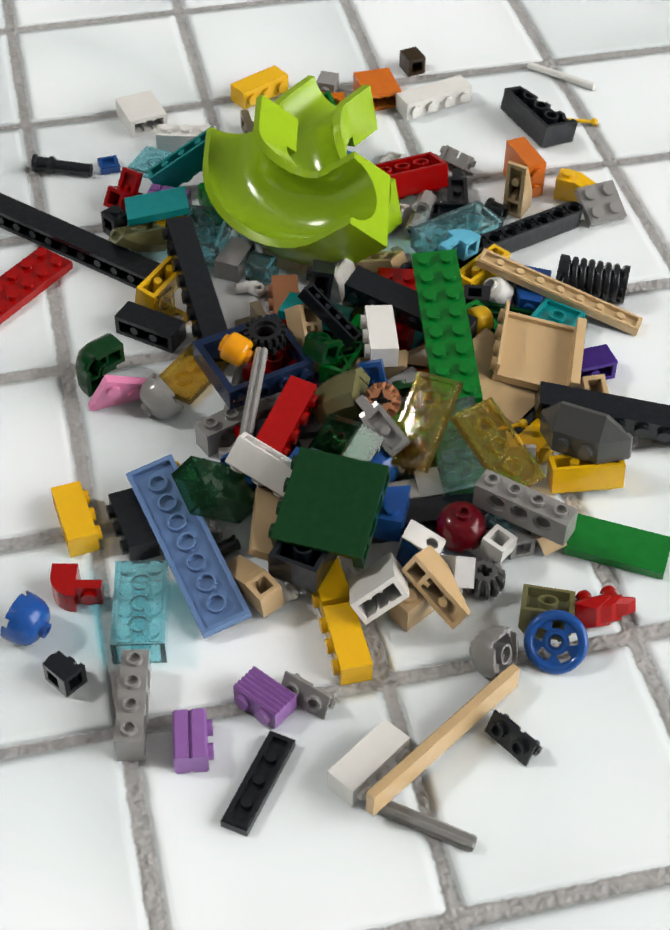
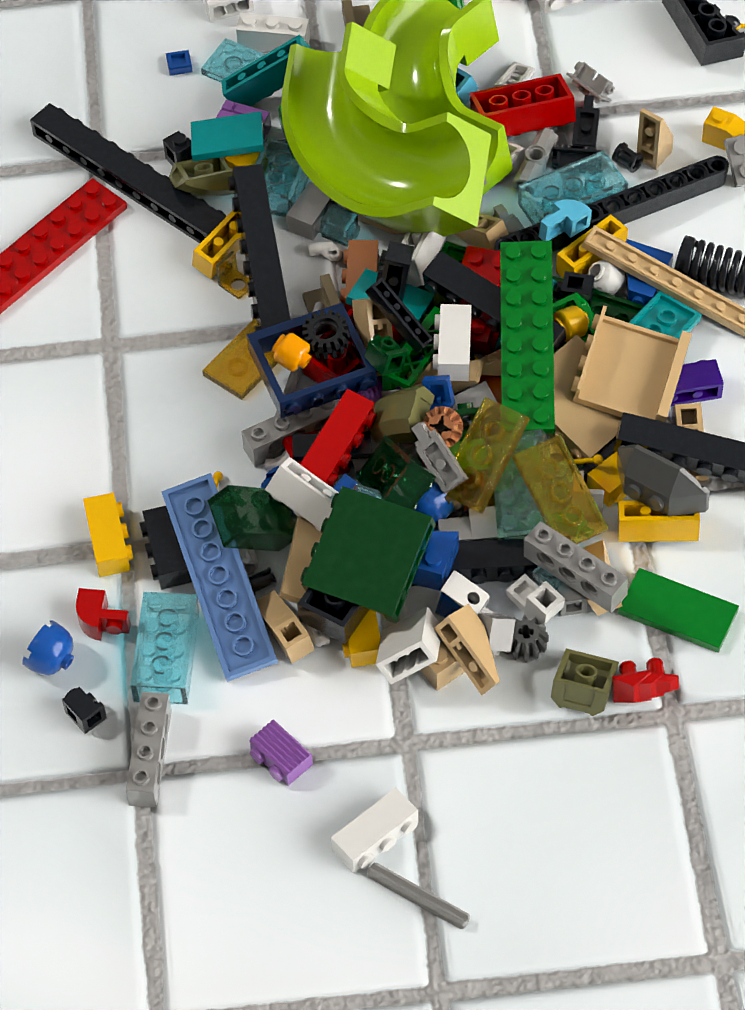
camera: 10 degrees right, 10 degrees up
black pin [31,154,93,177] -> none
dark green brick [76,333,125,397] -> none
bright pink wing [88,375,147,411] -> none
red brick [103,167,143,212] -> none
black brick [114,301,186,354] -> none
light grey cylinder [139,373,184,420] -> none
medium lavender brick [172,708,214,774] -> none
black tile [220,731,296,837] -> none
light grey axle [239,347,268,436] -> none
light grey hinge [281,671,337,720] -> none
yellow brick [318,602,373,686] -> none
tan tile [366,663,520,816] -> none
dark red cylinder [435,501,486,553] -> none
light grey cylinder [469,626,519,679] -> none
black hinge [484,710,542,766] -> none
orange brick [503,137,547,198] -> none
blue plate [524,610,589,674] -> none

